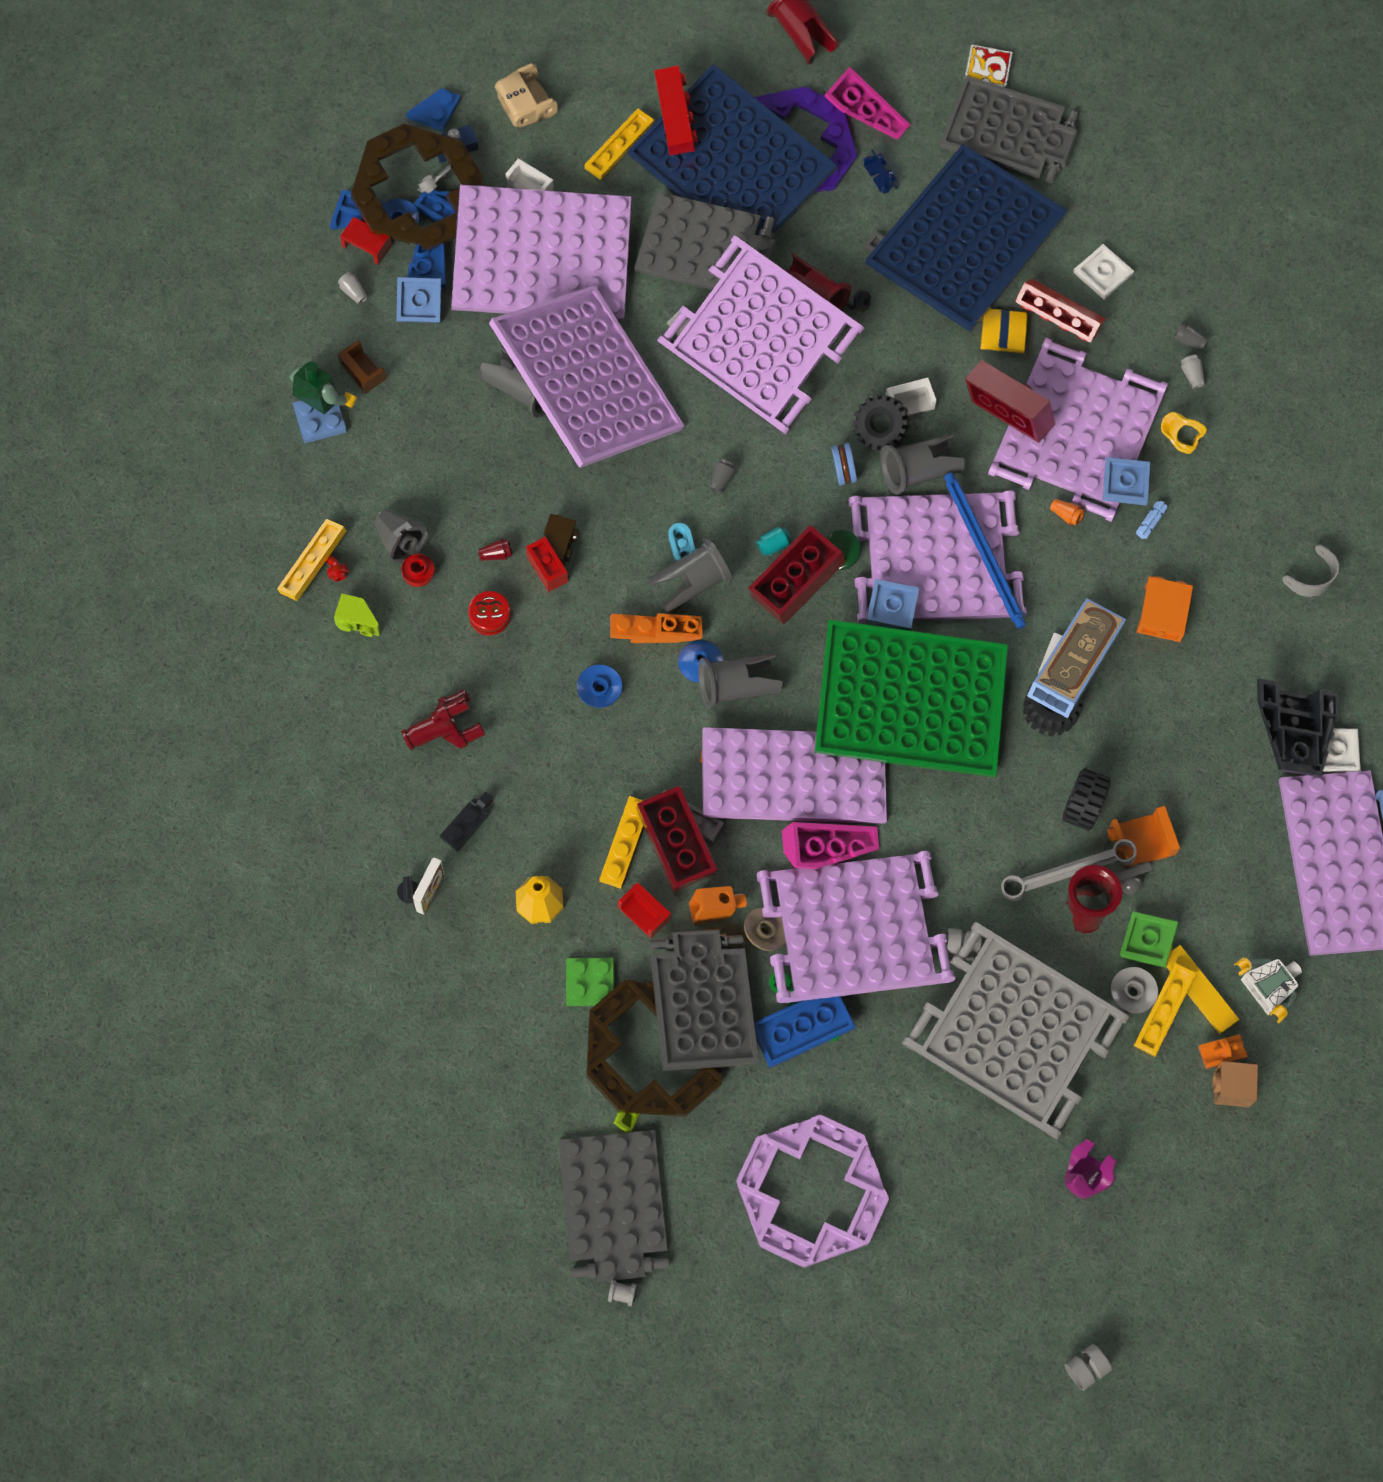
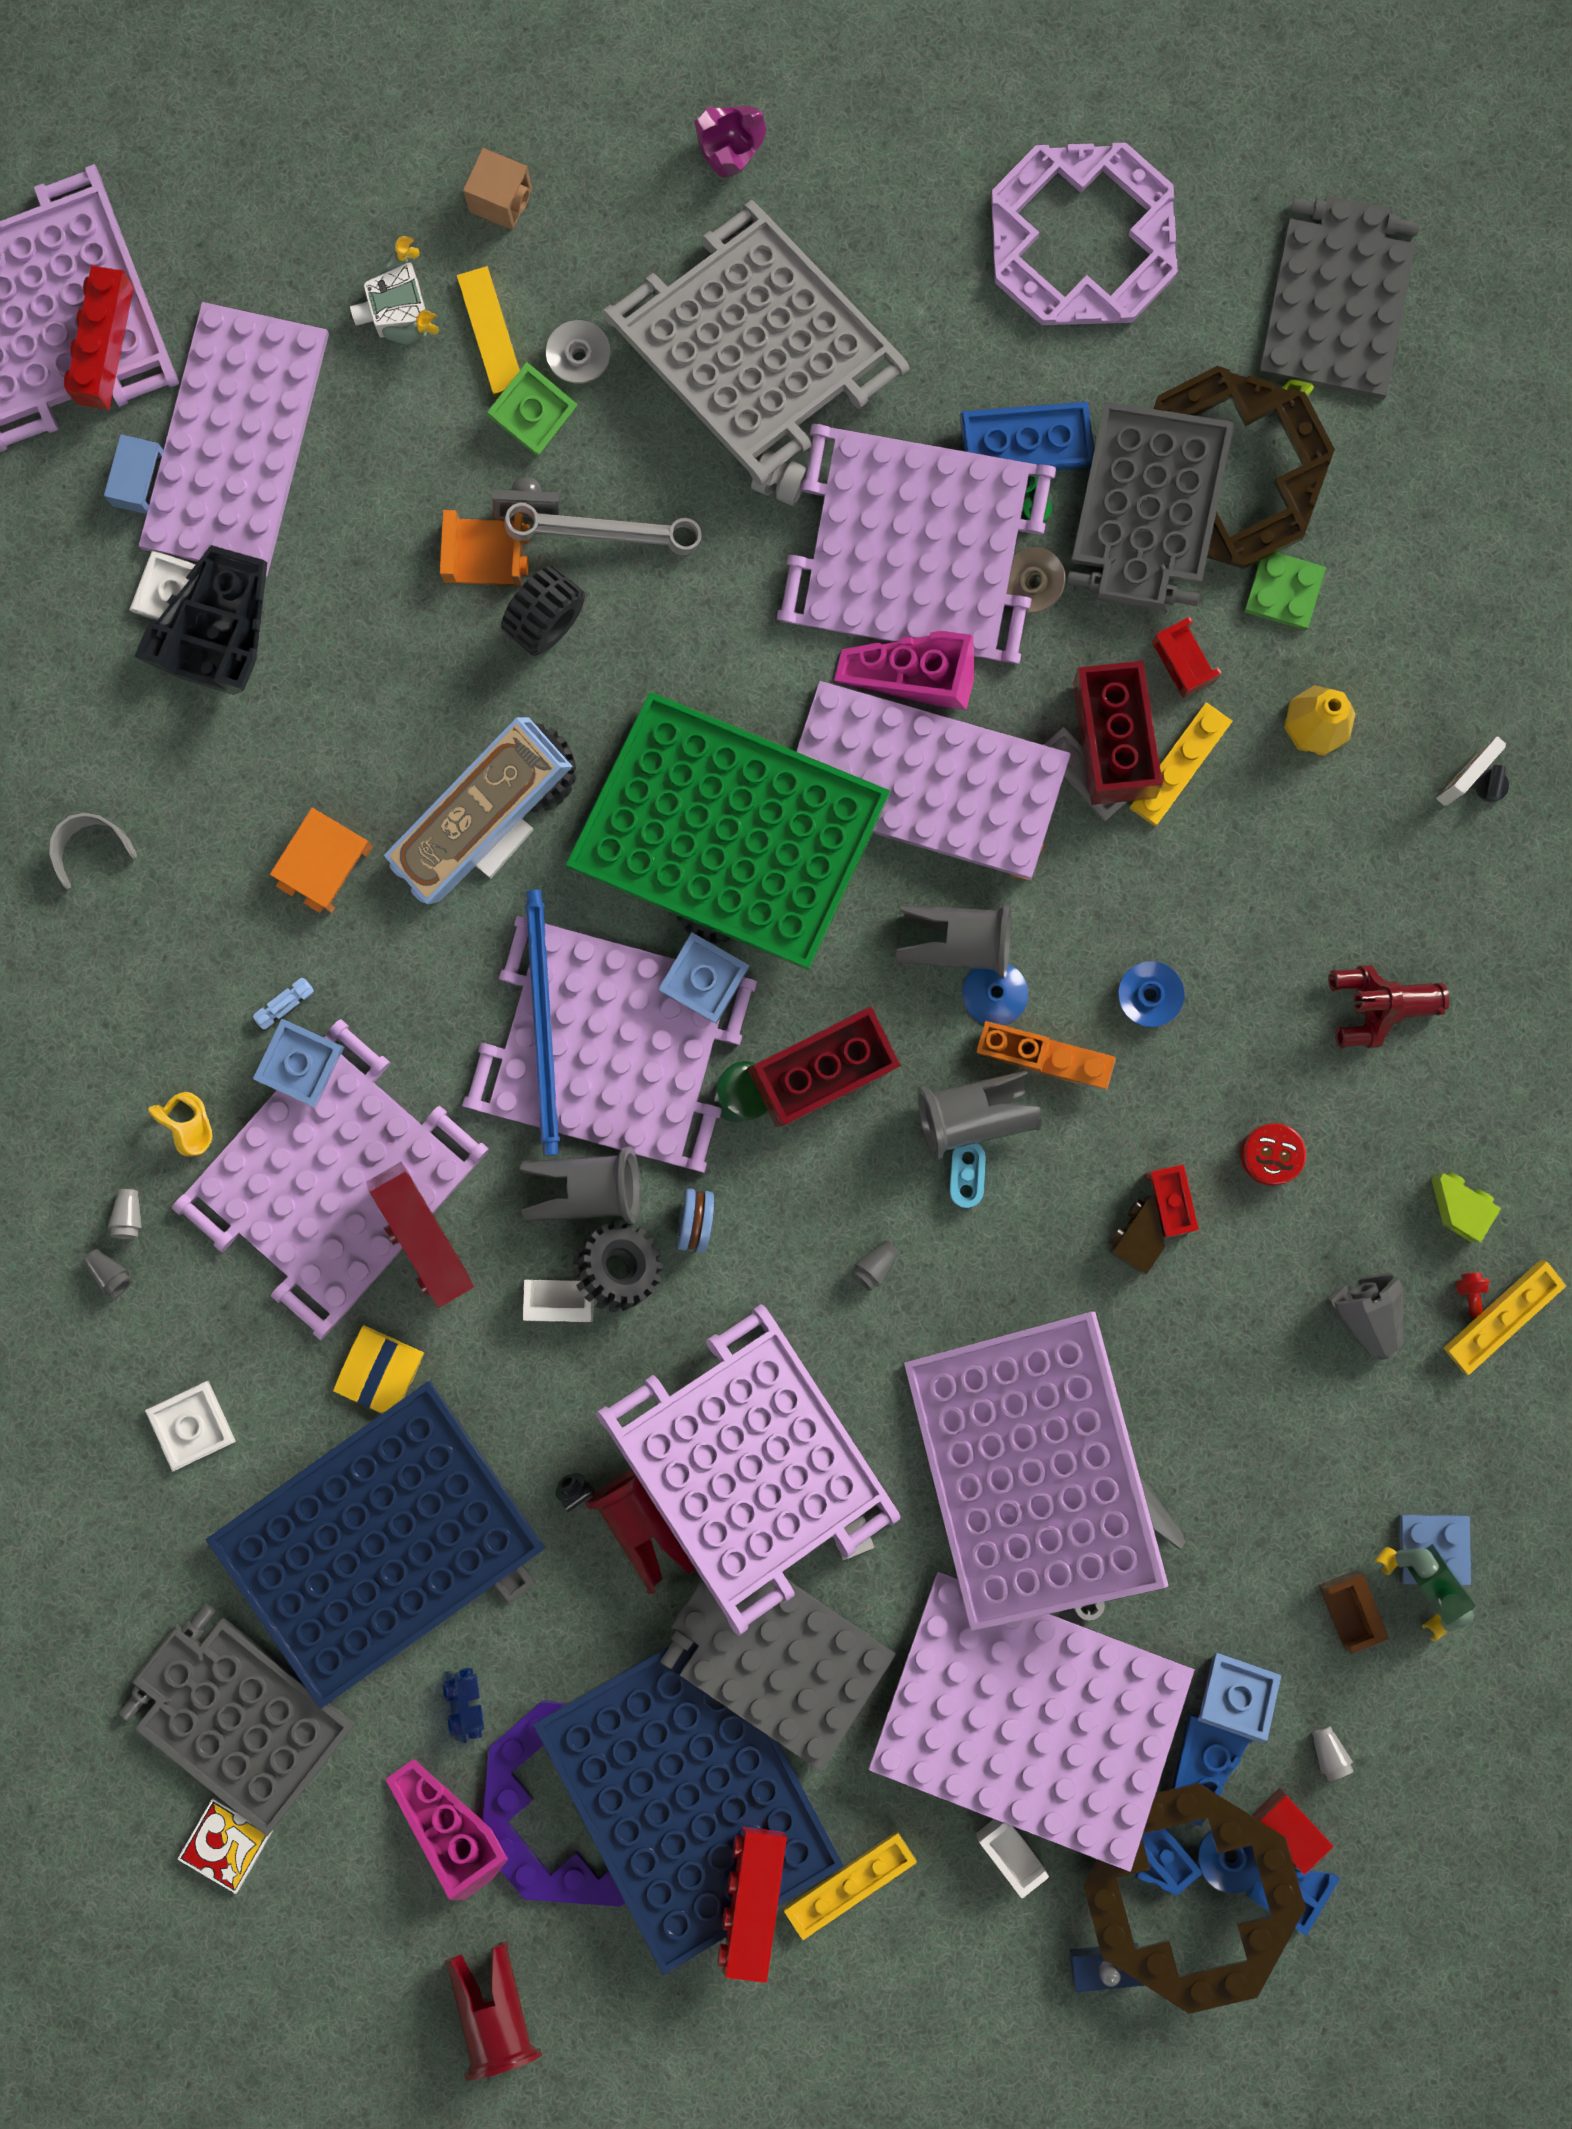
camera: 160 degrees left, 15 degrees up
red plate [401,554,435,587] -> none
blue wing [406,88,461,132] -> none
light grey plate [417,165,451,193] -> none
black hinge [440,792,493,852] -> none
dark red cone [478,538,512,561] -> none
tan piece [495,63,558,127] -> none
light grey bush [608,1280,636,1306] -> none
orange torso [689,886,746,925] -> none
teal brick [756,526,791,557] -> none
brick [1015,278,1106,342] -> none
orange cone [1050,498,1085,526] -> none
dark red piece [1065,865,1123,934] -> none
yellow tile [1134,962,1197,1057] -> none
orange hips [1198,1034,1248,1069] -> none

